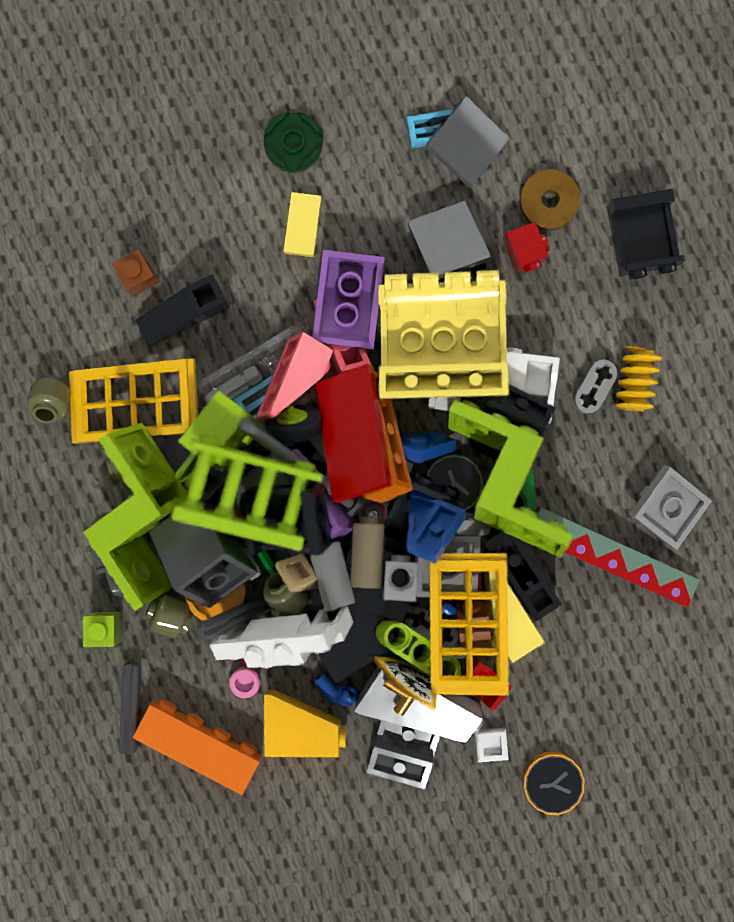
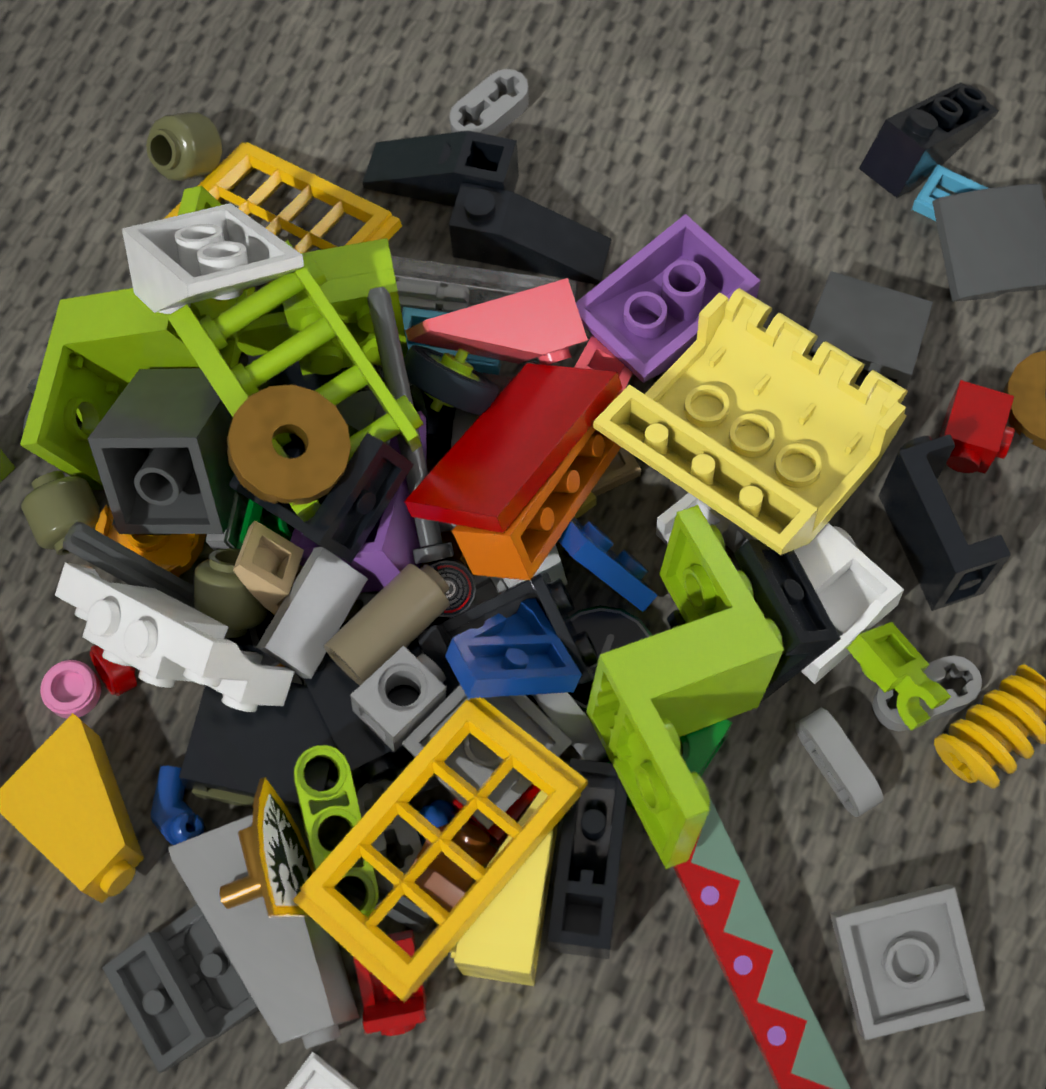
camera: 45 degrees right, 20 degrees down
dark orange brick [112,249,160,297] -> none
dark green tile [264,112,323,173] -> none
light yellow tile [284,192,322,257] -> none
none -> white slope [122,203,304,314]
none -> pearl gold tile [227,385,351,505]
none -> light grey beam [449,69,529,136]
none -> black slope [449,182,611,285]
none -> light grey beam [795,707,883,817]
none -> lime plate [846,622,951,731]
none -> black slope [858,82,999,198]
none -> black panel [879,435,1011,611]

